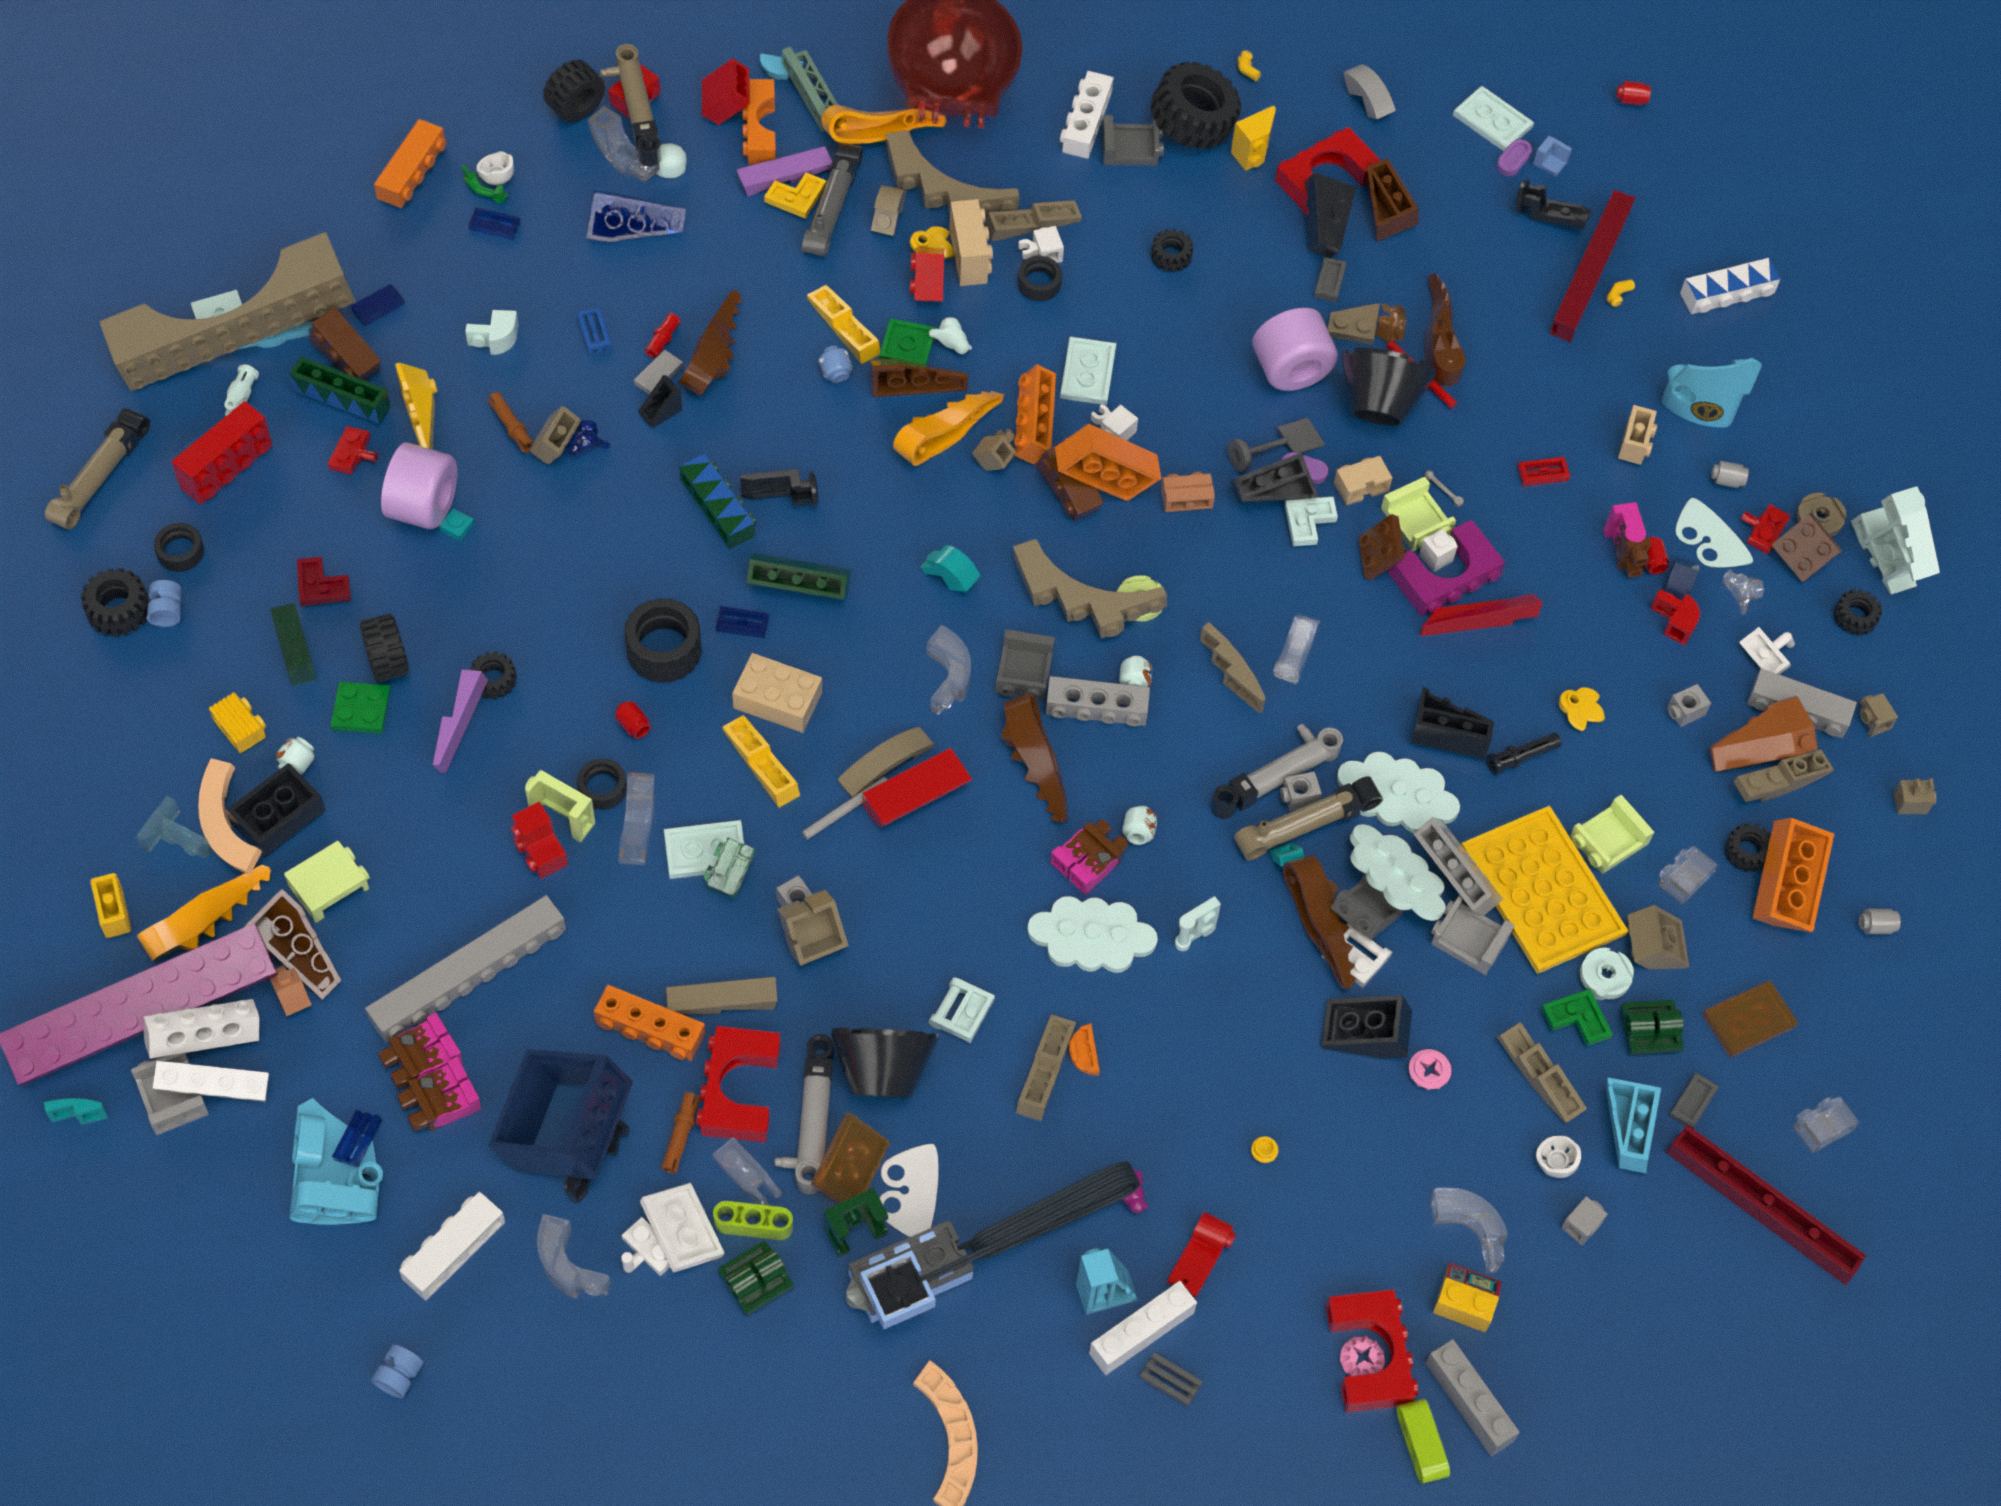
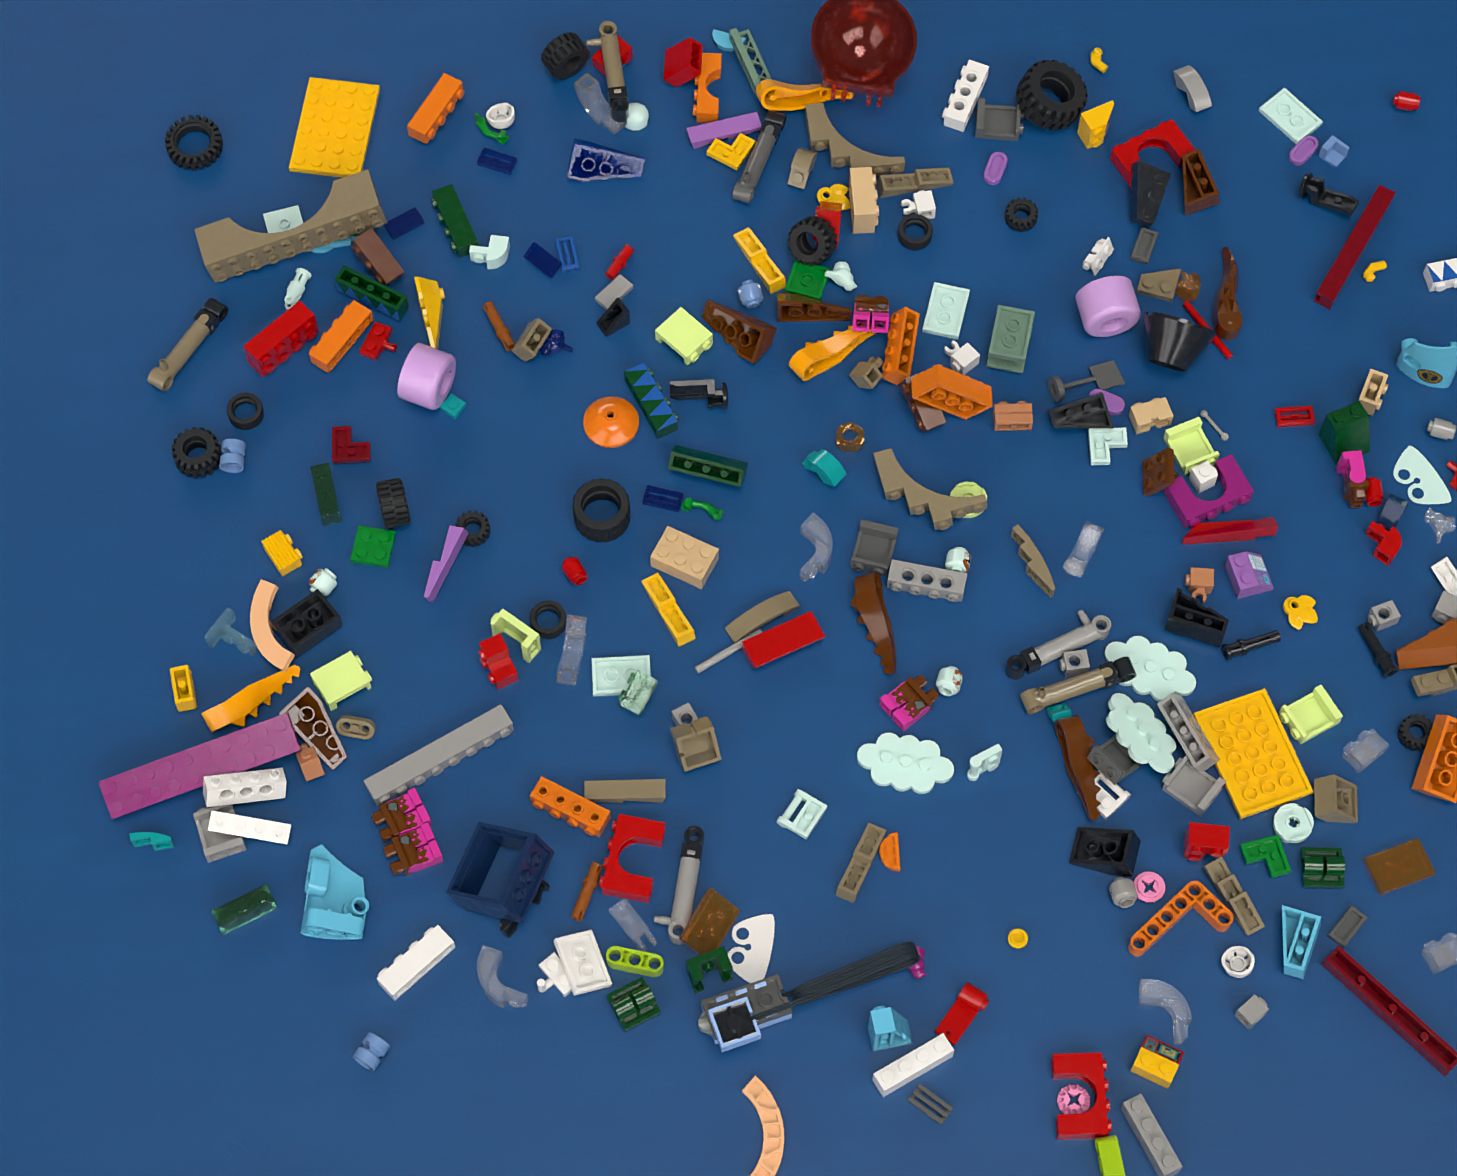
camera: 10 degrees right, 5 degrees up
clear blue tile [332,1109,382,1167] -> none
reddish brown animal [678,290,742,396] -> none
black cone [831,1028,939,1098] -> none
none -> black tyre [165,115,223,171]
none -> clear green brick [211,884,277,935]
none -> yellow plate [289,77,380,178]
none -> orange brick [309,300,373,373]
none -> dark tan plate [336,715,376,740]
none -> dark green brick [430,184,479,258]
none -> clear blue tile [523,242,563,278]
none -> orange dish [583,396,639,448]
none -> yellowish green panel [655,307,713,366]
none -> green piece [681,498,723,520]
none -> reddish brown wedge [702,300,777,364]
none -> black tyre [787,216,838,266]
none -> clear orange piece [836,422,865,452]
none -> hips [852,295,889,333]
none -> medium lavender tile [983,152,1008,185]
none -> sand green torso [986,305,1035,374]
none -> white hinge [1083,237,1114,276]
none -> light grey head [1109,877,1138,908]
none -> orange beam [1128,881,1234,957]
none -> red brick [1183,822,1230,861]
none -> nougat brick [1185,567,1214,604]
none -> medium lavender slope [1225,551,1274,599]
none -> dark green slope [1318,401,1370,465]
none -> black pin [1358,622,1399,678]

